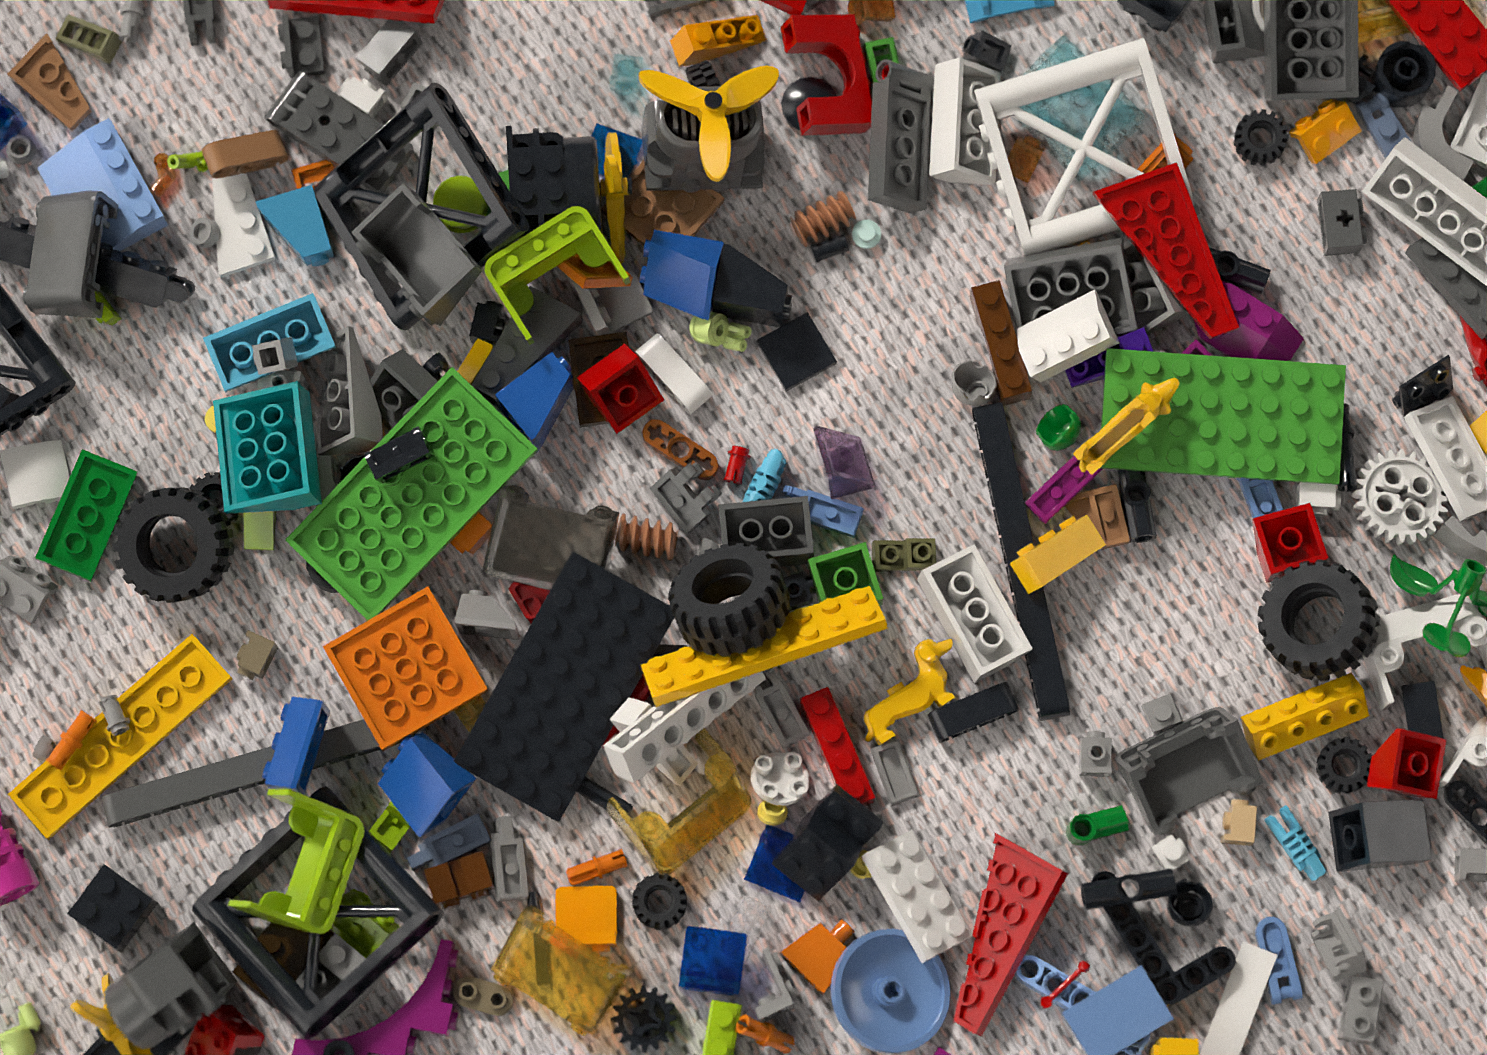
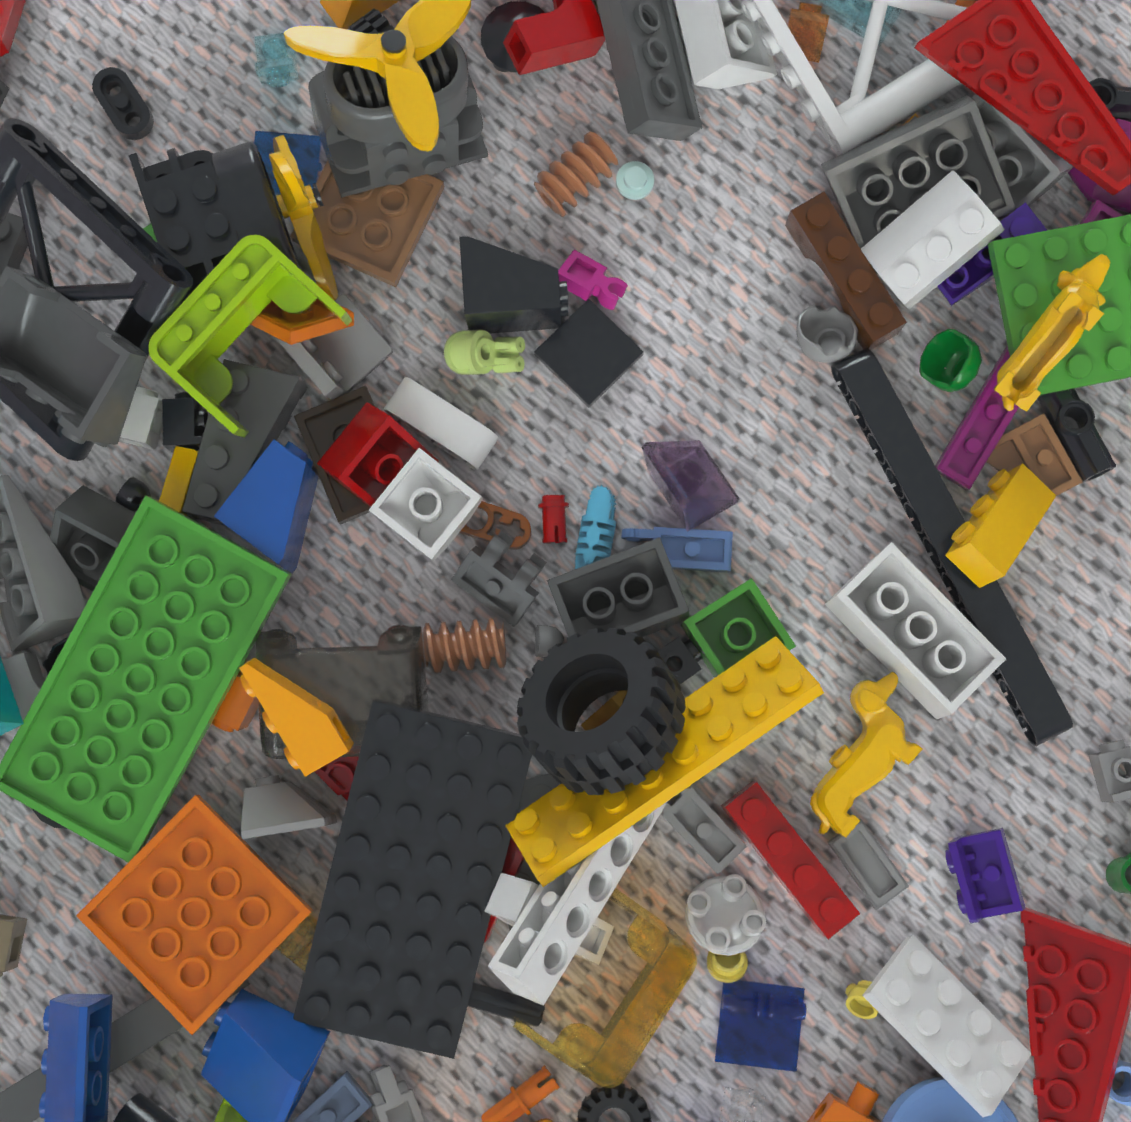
camera: 15 degrees left, 5 degrees up
black hinge [364,426,434,483] -> none
lime head [433,176,488,234] -> none
blue slope [640,230,724,320] -> none
black bracket [771,784,884,901] -> none
black pin [810,233,850,263] -> none
olive slope [871,538,936,572] -> none
black beam [927,682,1019,743] -> none
none -> black plate [92,67,154,140]
none -> white brick [119,387,163,450]
none -> light orange slope [239,658,354,777]
none -> white slope [369,448,483,561]
none -> dark pink plate [558,249,628,310]
none -> dark purple bracket [945,828,1026,924]

